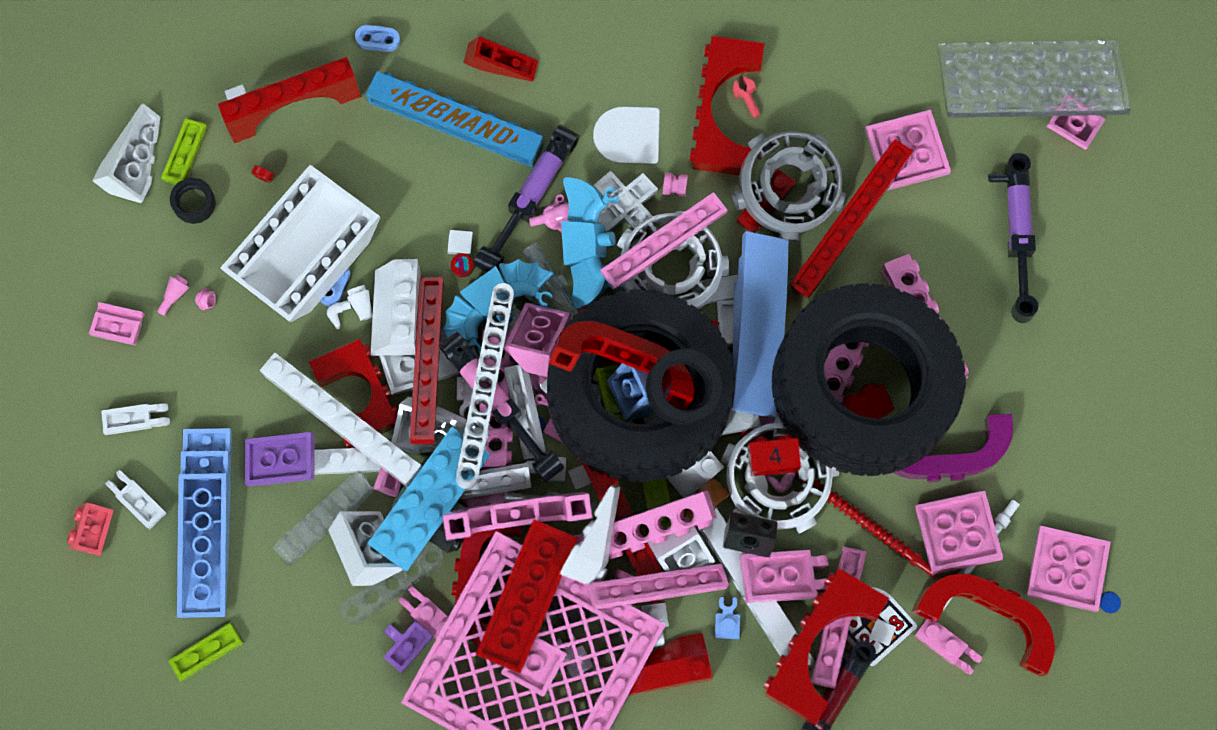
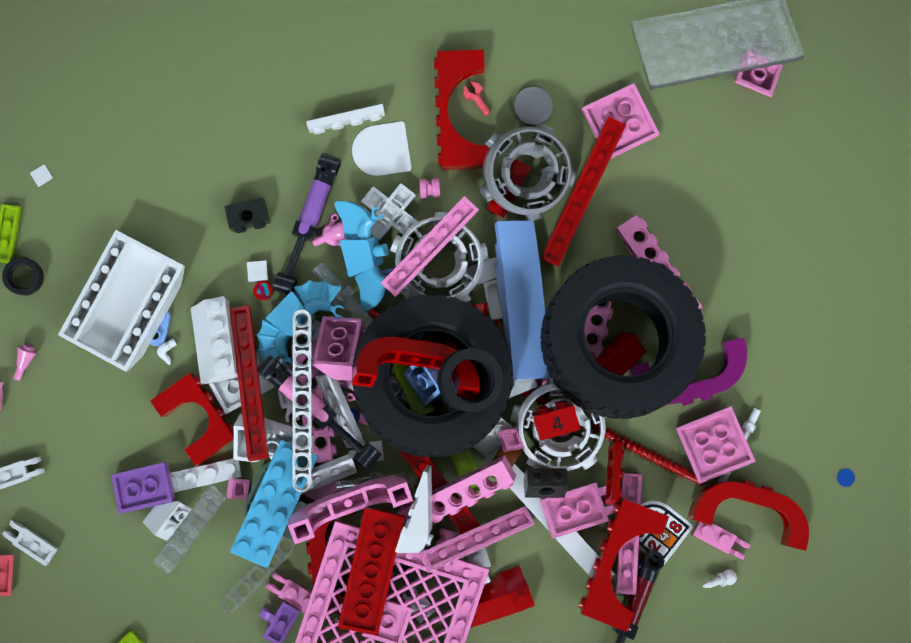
camera: 15 degrees left, 10 degrees up
light blue slope [177,428,232,618] -> none
bright pink plate [196,288,216,311] -> none
red arch [218,57,361,143] -> none
red tile [251,165,275,183] -> none
white brick [260,353,422,488] -> none
white slope [328,511,403,586] -> none
white cone [347,285,373,321] -> none
light blue plate [355,25,400,52] -> none
dark azure brick [366,71,543,168] -> none
red slope [463,36,538,82] -> none
white sticker [568,465,591,489] -> none
white slope [648,516,715,572] -> none
light blue plate [715,597,740,640] -> none
white sticker [870,619,896,646] -> none
black piece [988,153,1038,323] -> none
bright pink plate [1026,526,1111,612] -> none
none -> white slope [143,501,192,541]
none -> pearl dark grey brick [224,198,270,233]
none -> white plate [306,104,385,134]
none -> bright pink plate [498,428,524,452]
none -> light grey tile [514,87,553,126]
none -> red plate [605,441,624,505]
none -> white bar [702,569,737,588]

